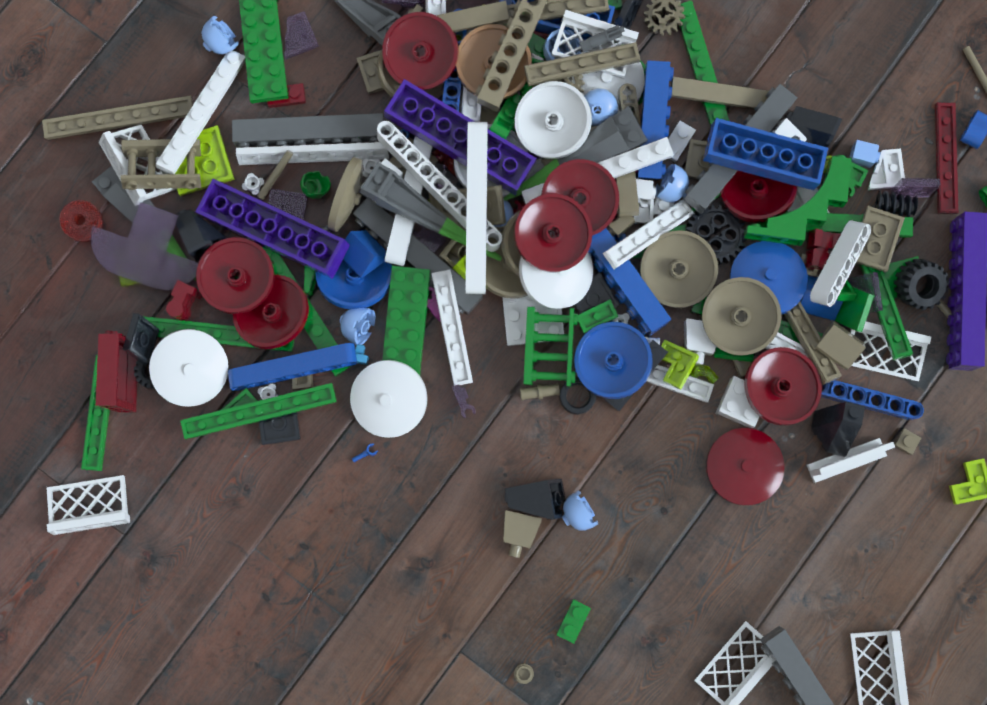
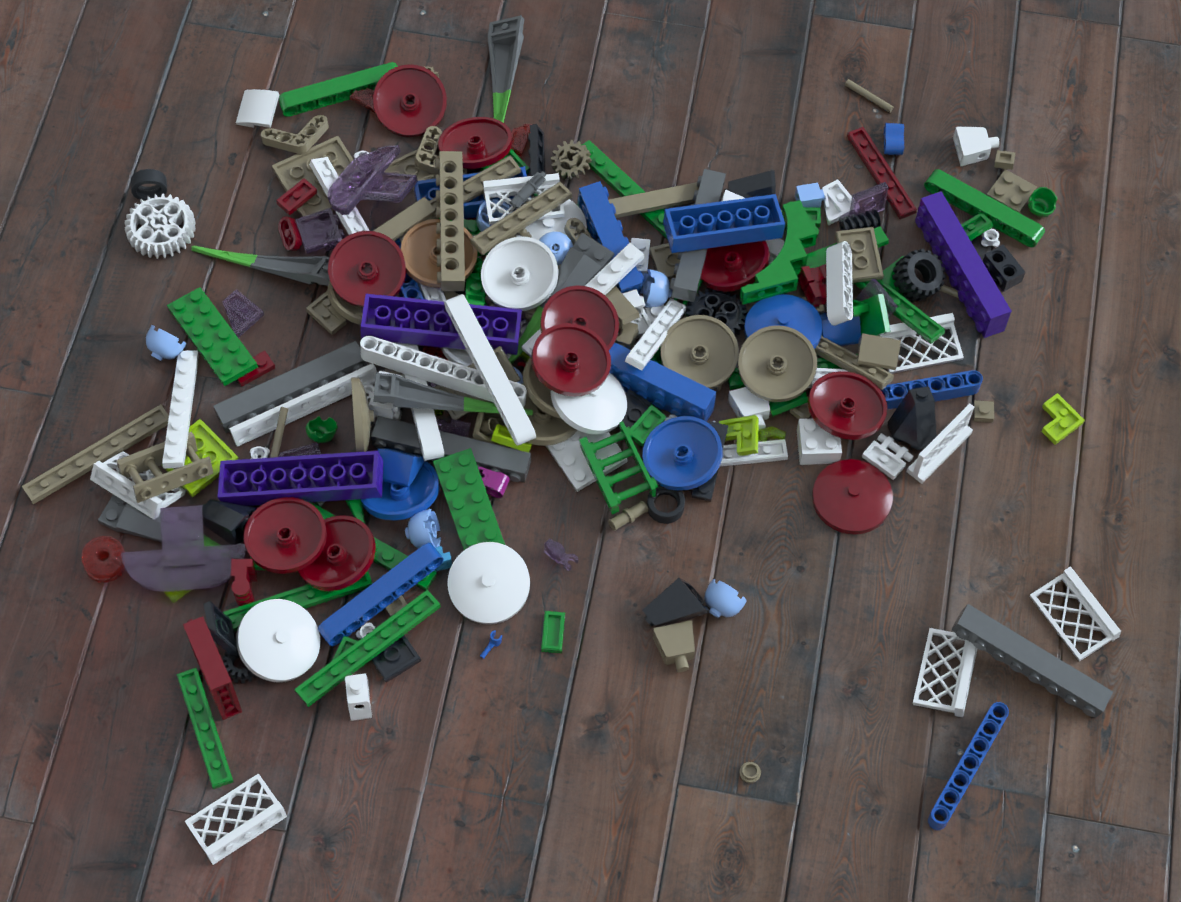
camera: 30 degrees left, 20 degrees down
white tile [431,269,473,386] -> none
green plate [556,599,591,644] -> none
none -> white torso [345,674,372,721]
none -> green tile [541,611,565,653]
none -> white plate [862,433,914,480]

